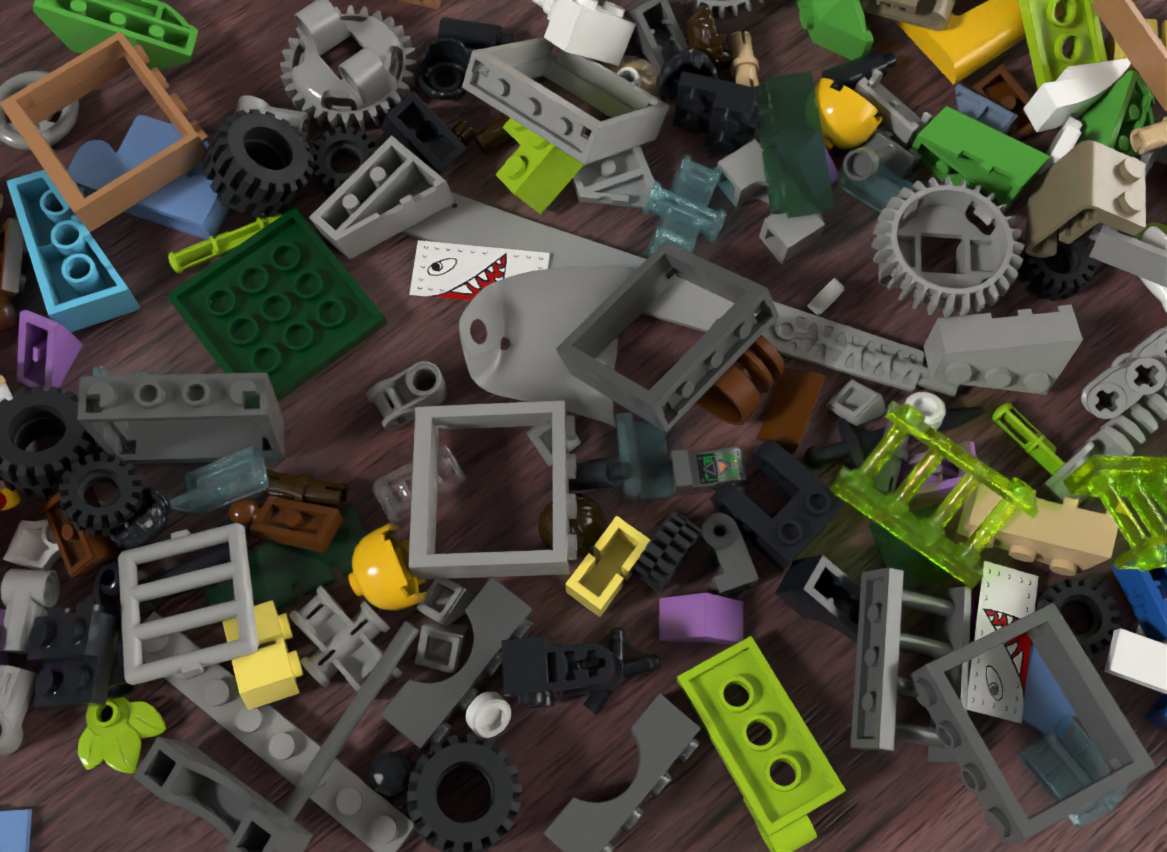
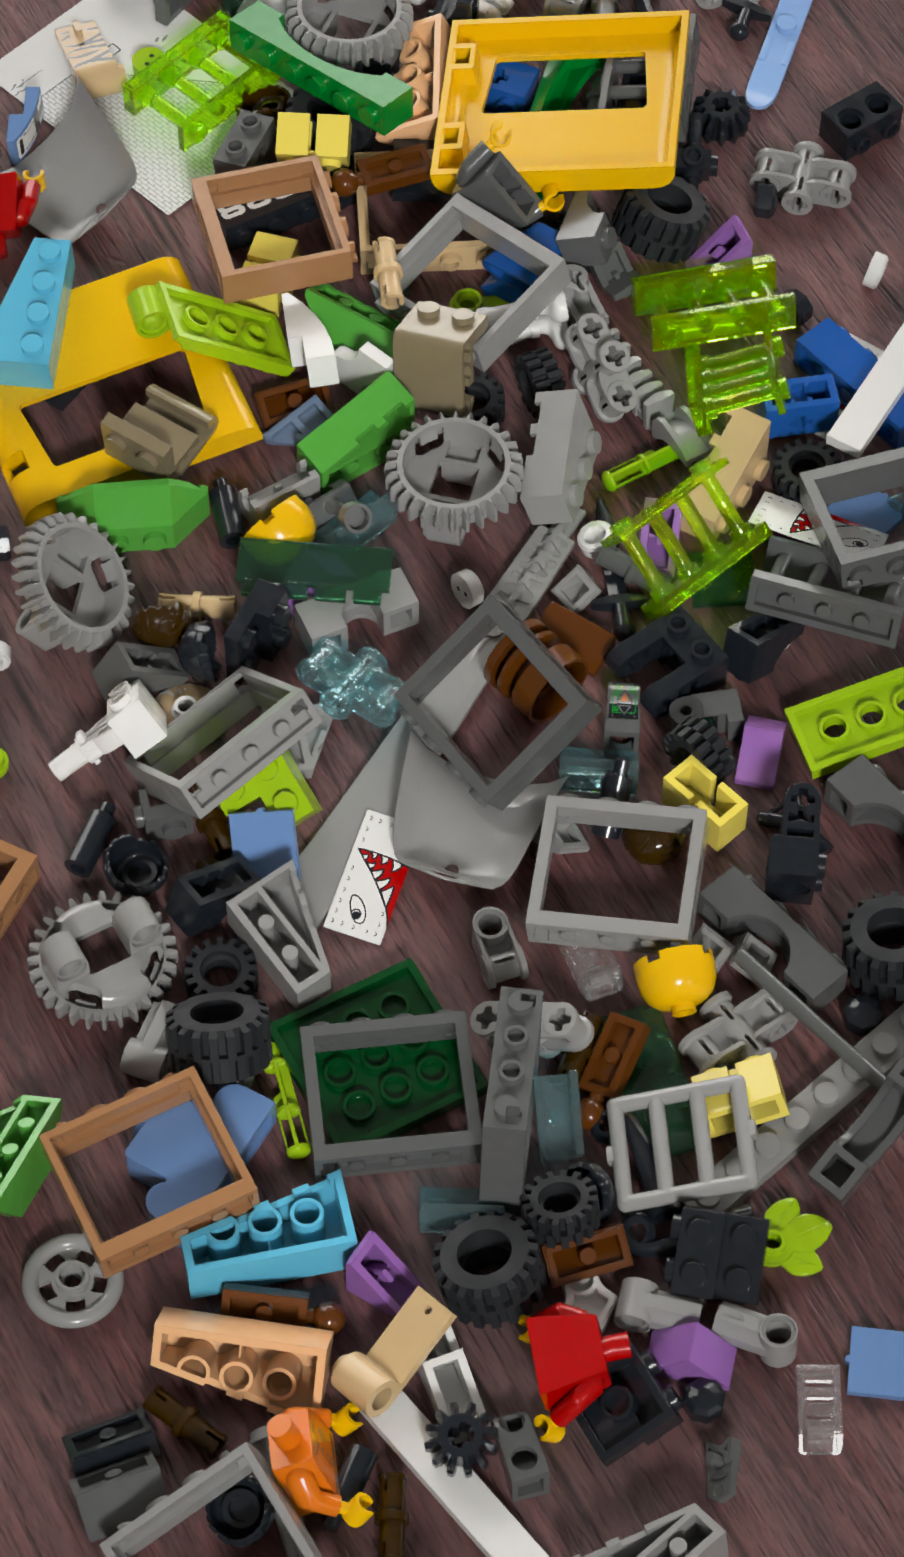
camera: 80 degrees left, 15 degrees down
white tile [465,692,511,738] -> none
none -> medium blue piece [228,807,301,879]
none -> dark grey window [300,1009,482,1180]
none -> light grey axle [470,1001,594,1059]
none -> black tyre [514,347,566,419]

